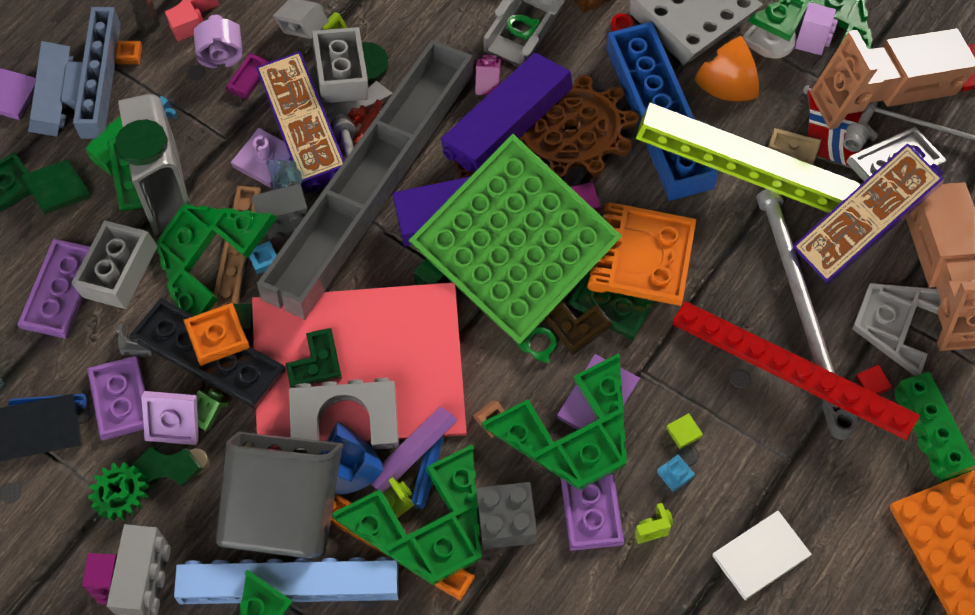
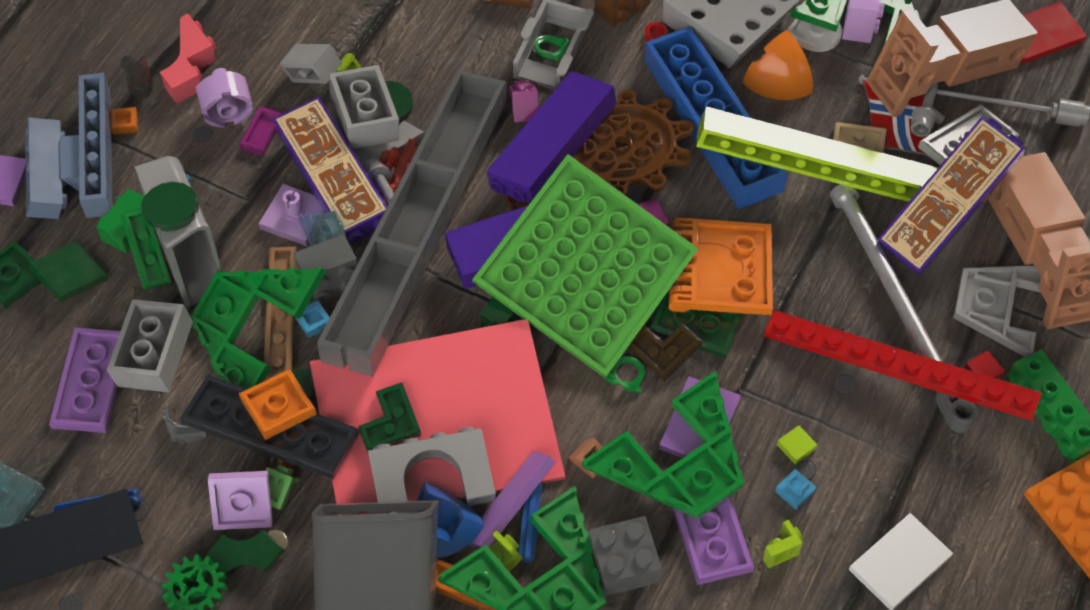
camera: 10 degrees left, 5 degrees down
medium lavender tile [87,355,146,441] -> none

